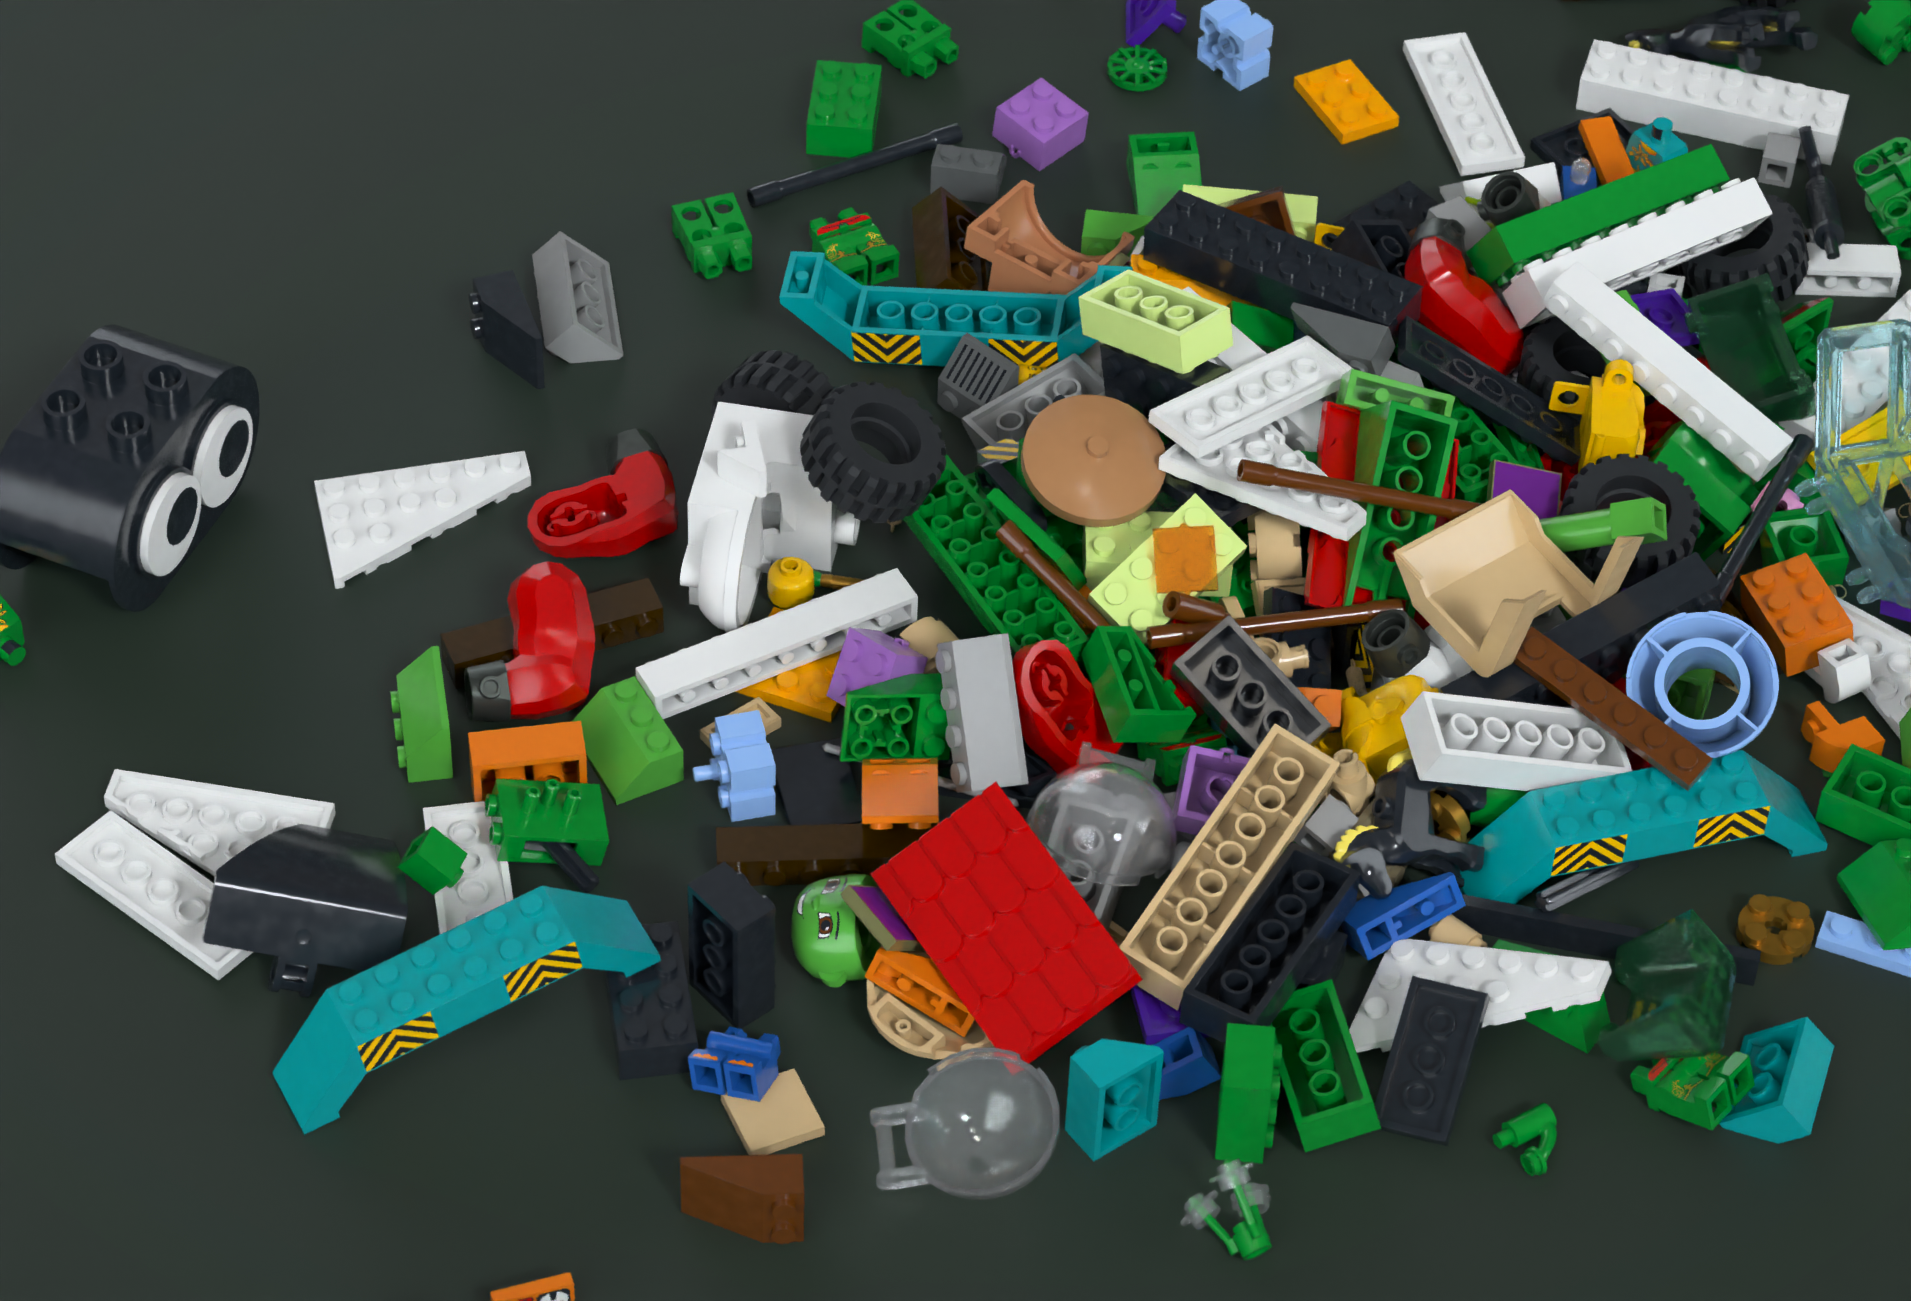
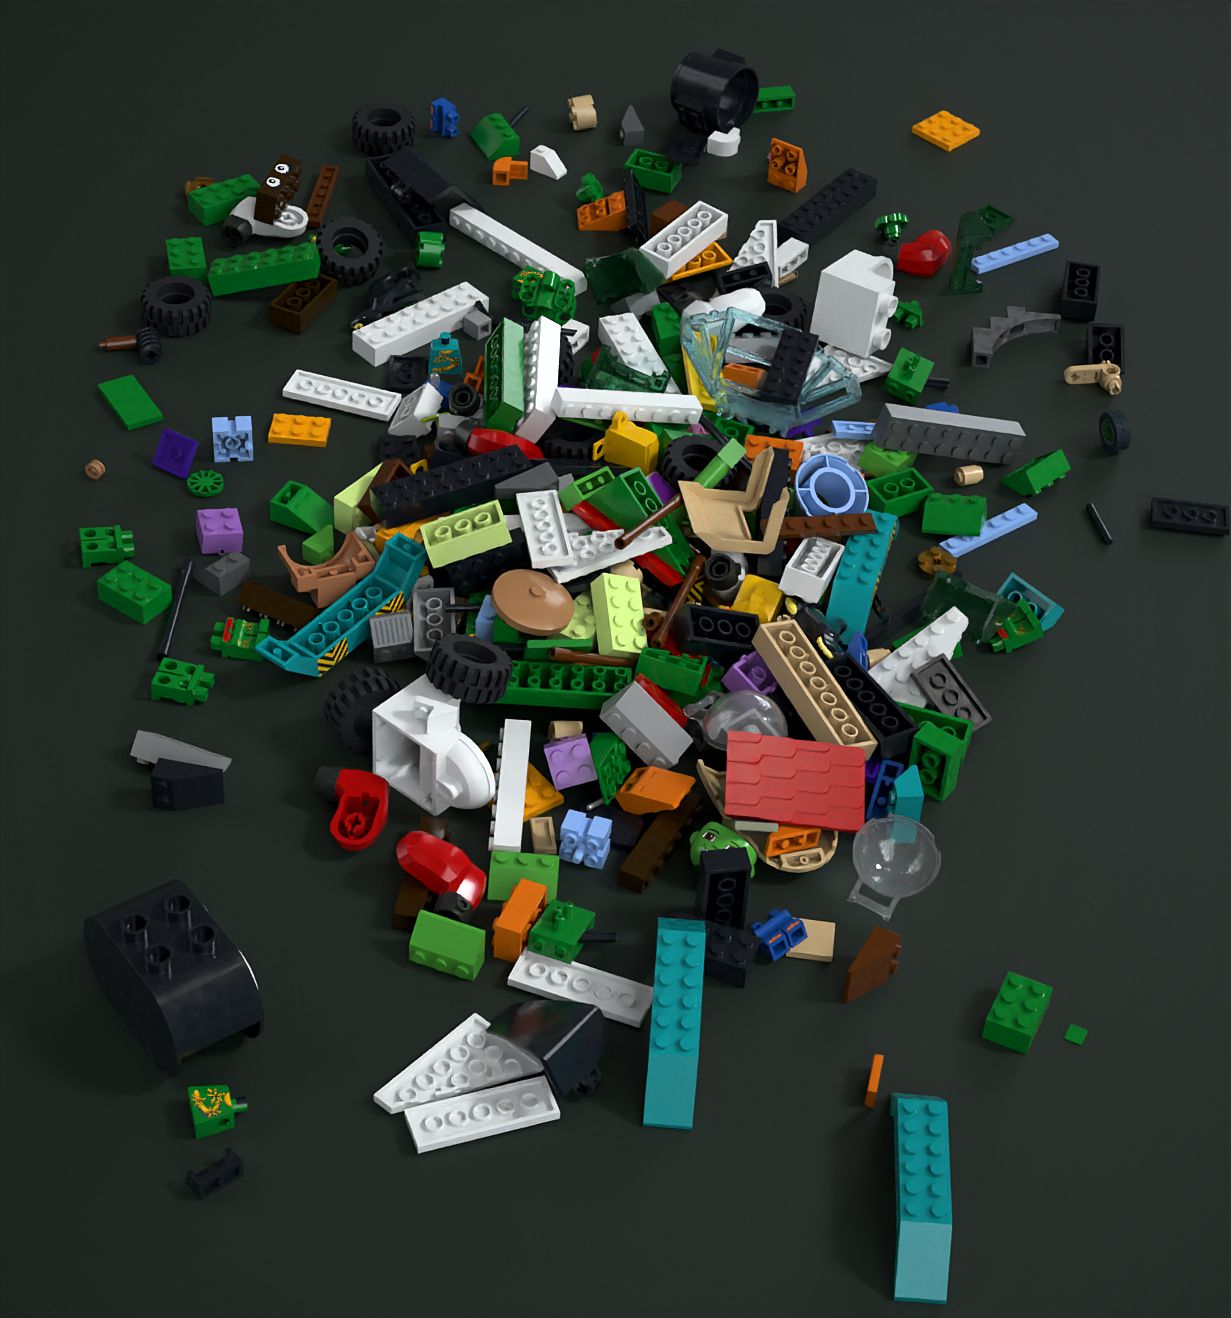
camera: 60 degrees left, 5 degrees down
white wing [314,451,531,589] -> none
green brick [398,826,468,895] -> none
clear orange piece [1152,523,1218,595] -> none
plant [1180,1158,1272,1261] -> none
green plant [1492,1103,1557,1176] -> none
orange tile [1578,116,1635,185] -> none

